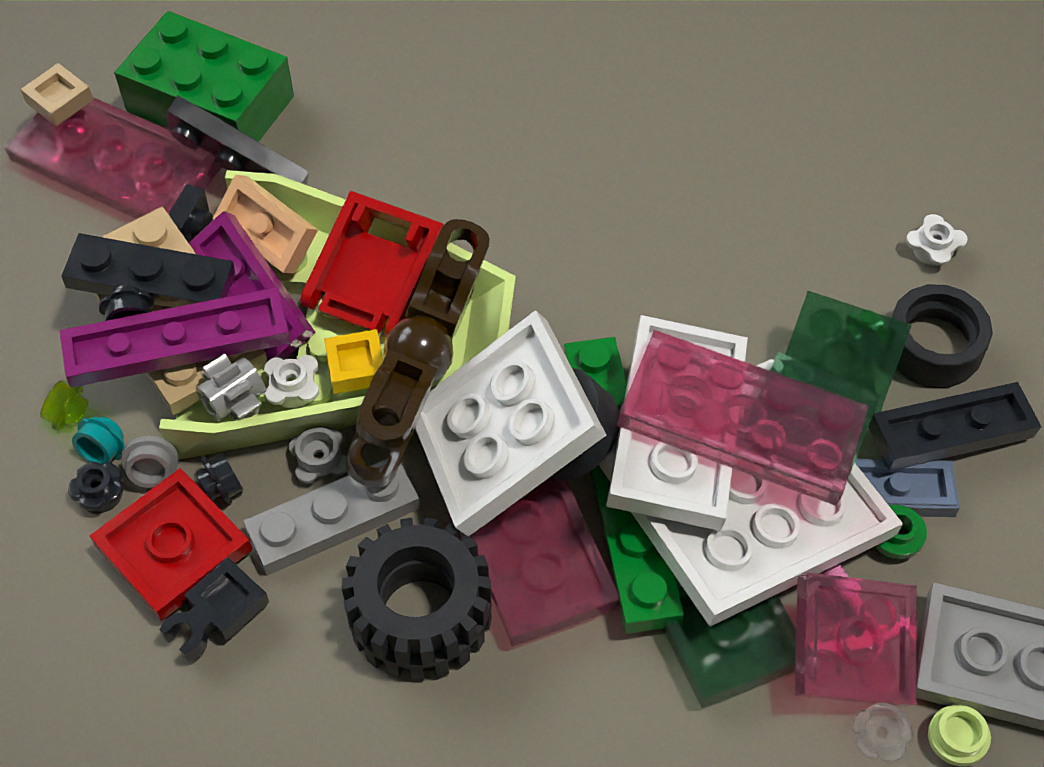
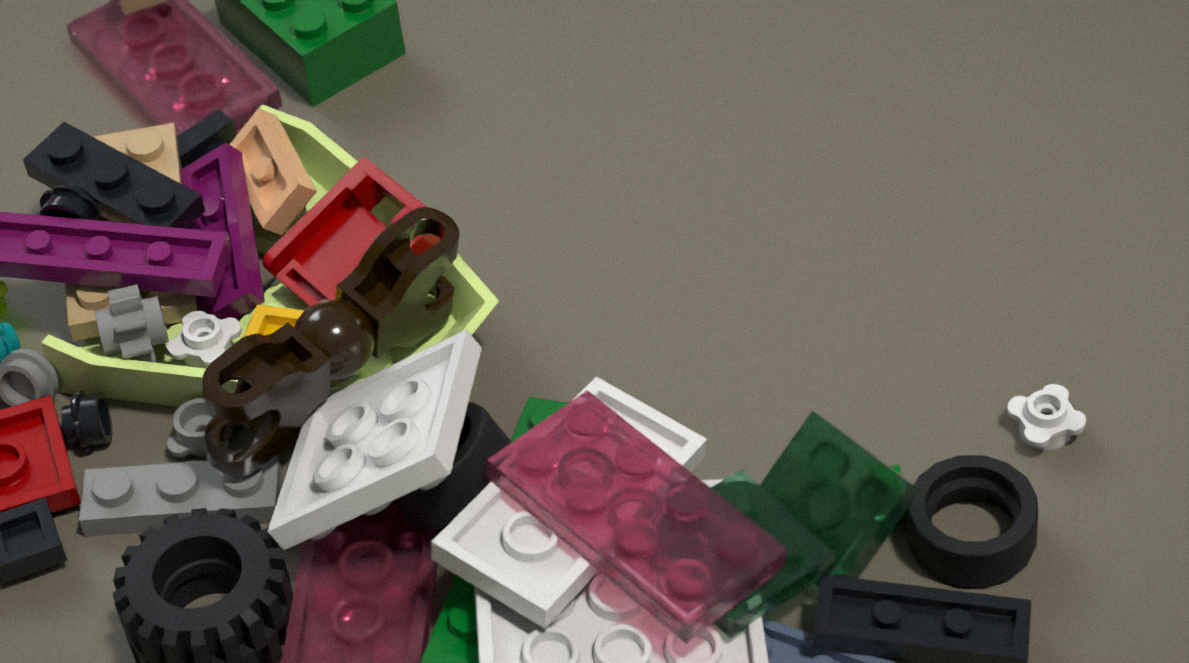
camera: 30 degrees right, 10 degrees down
black plate [167,95,309,185] -> none

